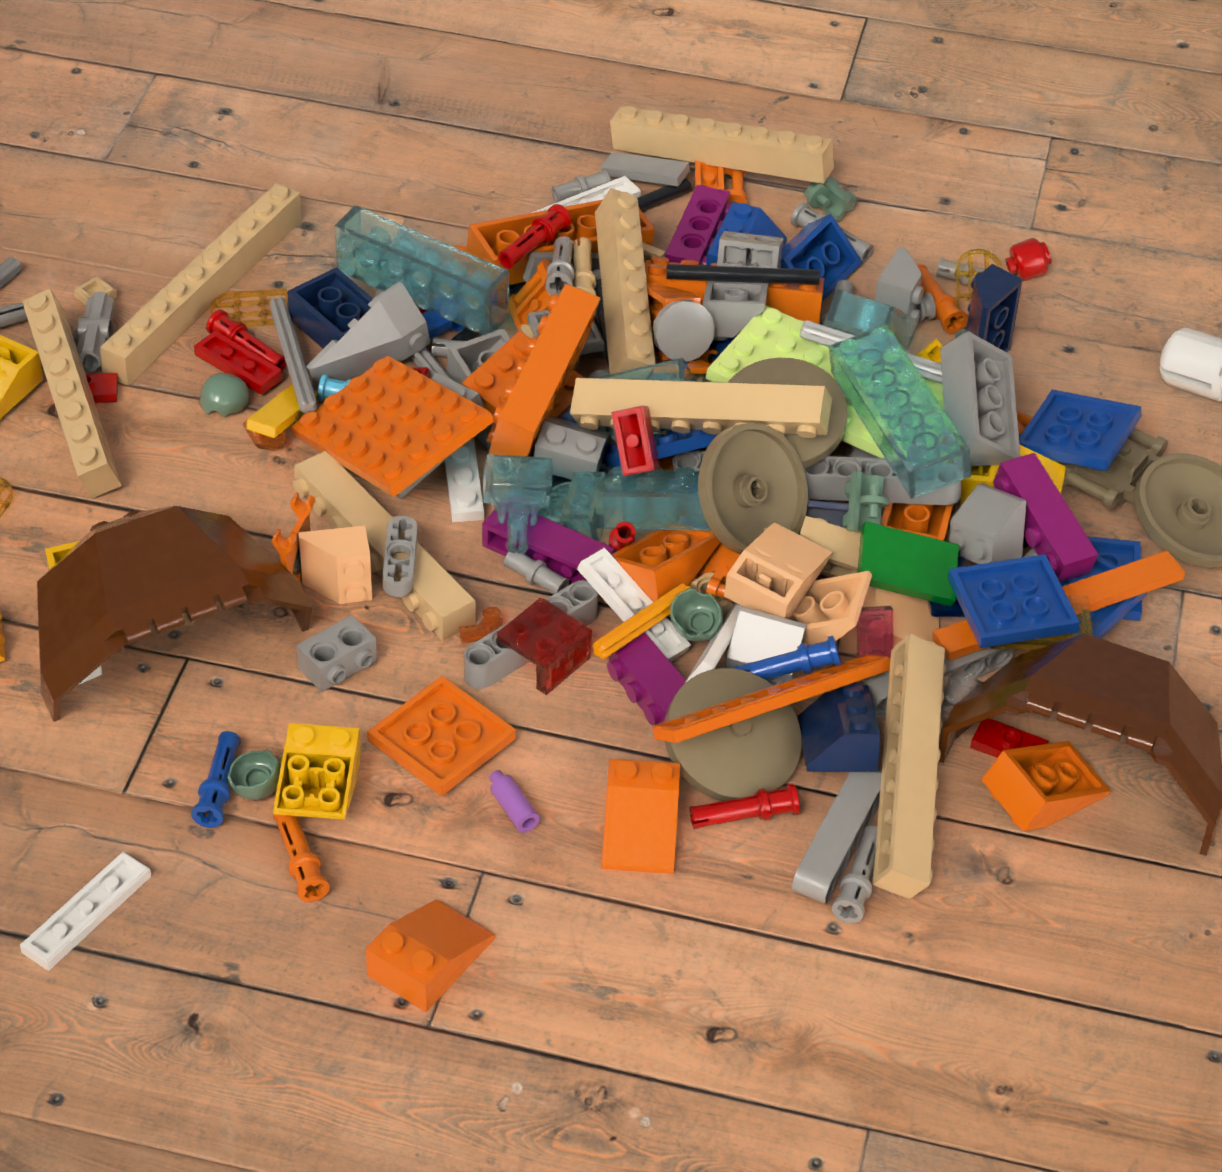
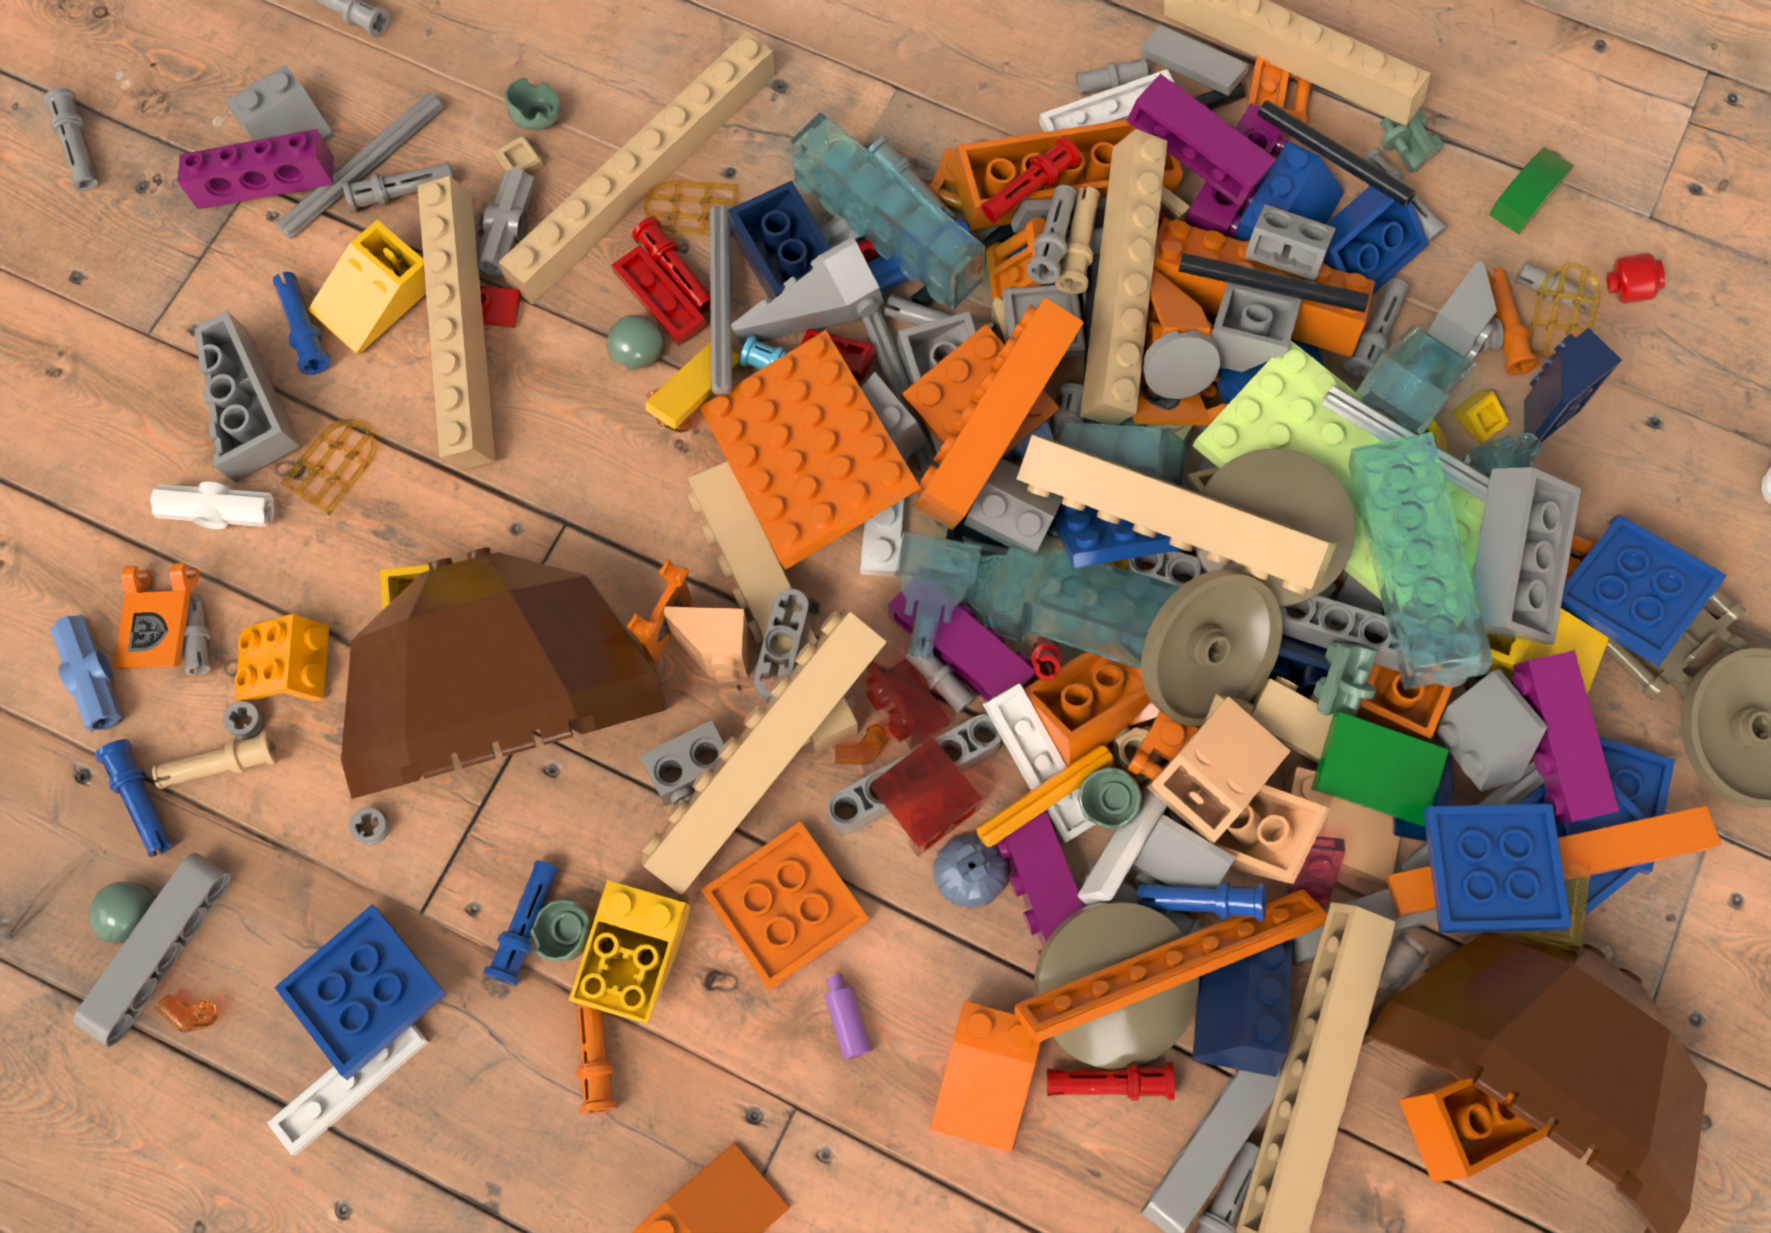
camera: 15 degrees right, 25 degrees up
red slope [611,405,660,476] -> none
none -> blue plate [274,904,447,1080]
none -> light grey bush [350,807,389,845]
none -> sand green hair [504,78,562,130]
none -> tan brick [641,609,886,895]
none -> clear red bracket [865,659,950,749]
none -> sand blue hair [933,833,1009,909]
none -> magenta brick [1127,73,1276,207]
none -> black piece [1257,100,1416,207]
none -> green slope [1489,147,1574,234]

